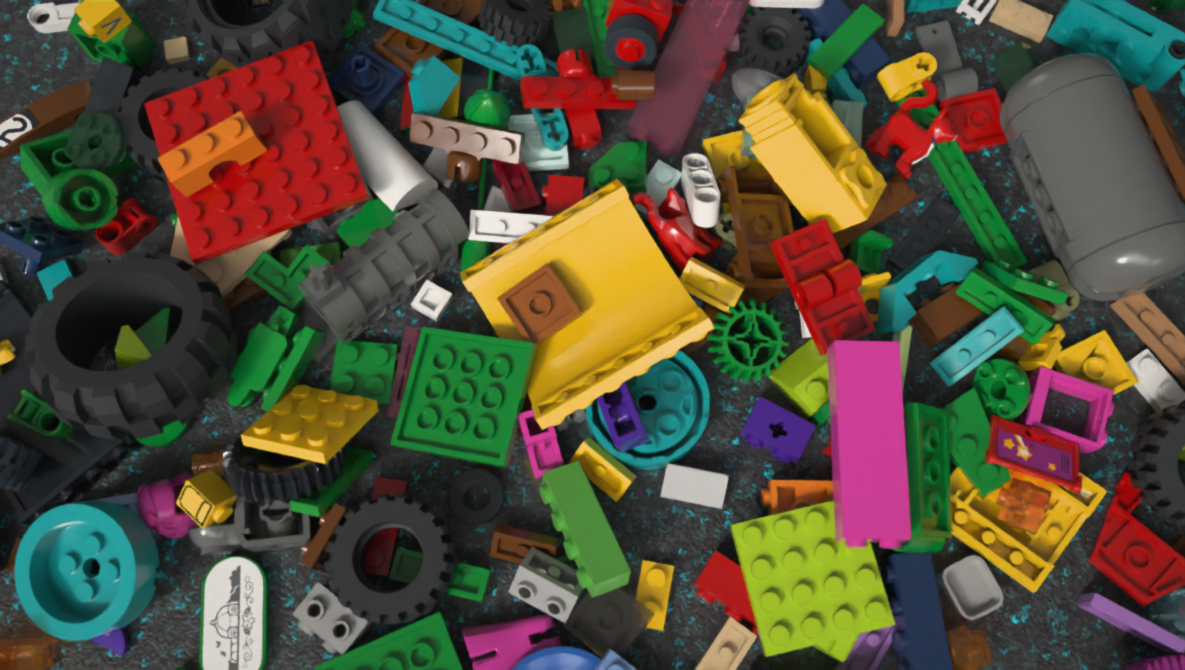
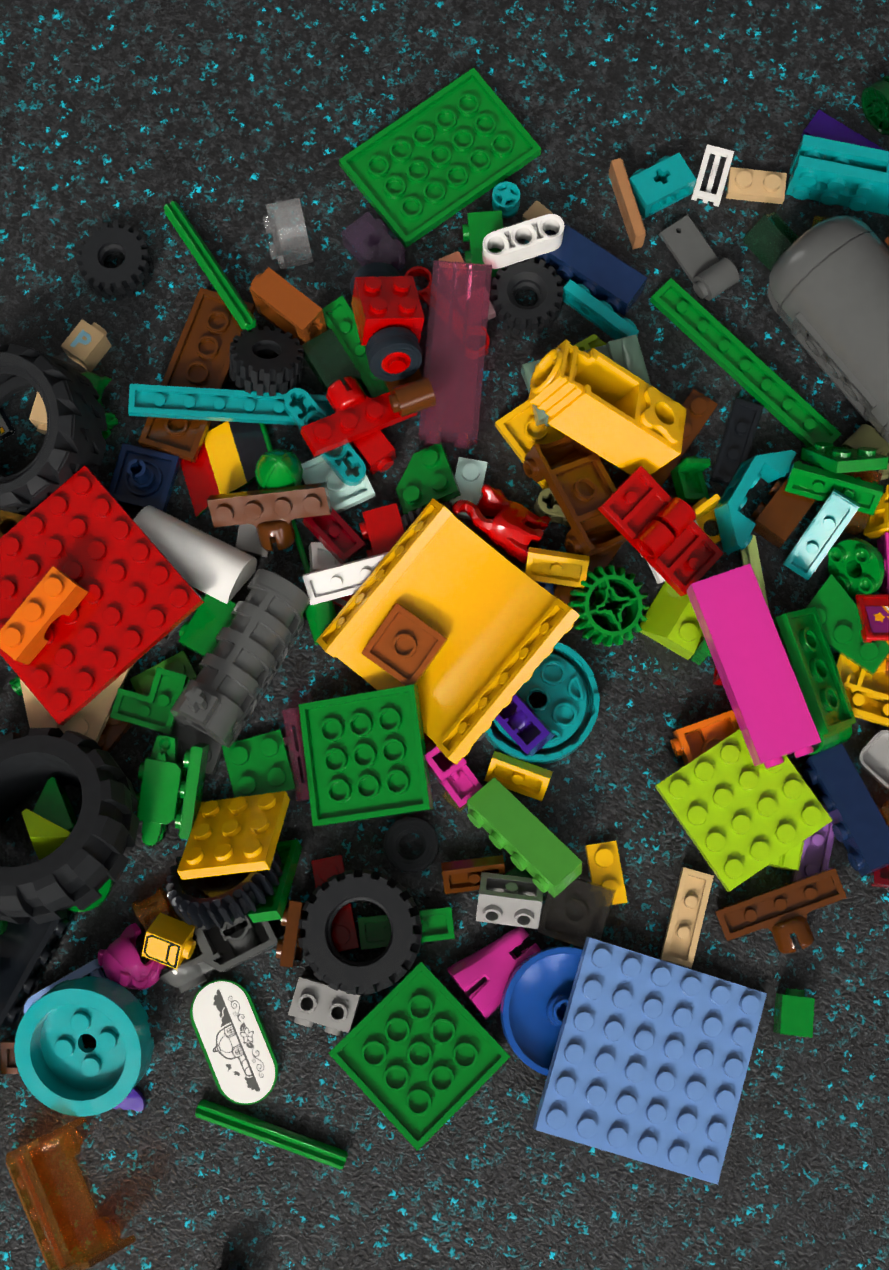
camera: 15 degrees left, 5 degrees up
teal slope [408,56,461,115] -> none
white plate [411,280,453,322] -> none
slope [660,463,729,509] -> none
white beam [681,153,720,227] -> none
red brick [692,550,760,637] -> none
clear brick [732,68,783,103] -> none
dark purple brick [739,396,816,464] -> none
yellow plate [804,65,827,94] -> none
green tile [807,3,885,80] -> none
red animal [865,80,958,181] -> none
yellow piece [877,52,937,102] -> none
red plate [939,88,1008,154] -> none

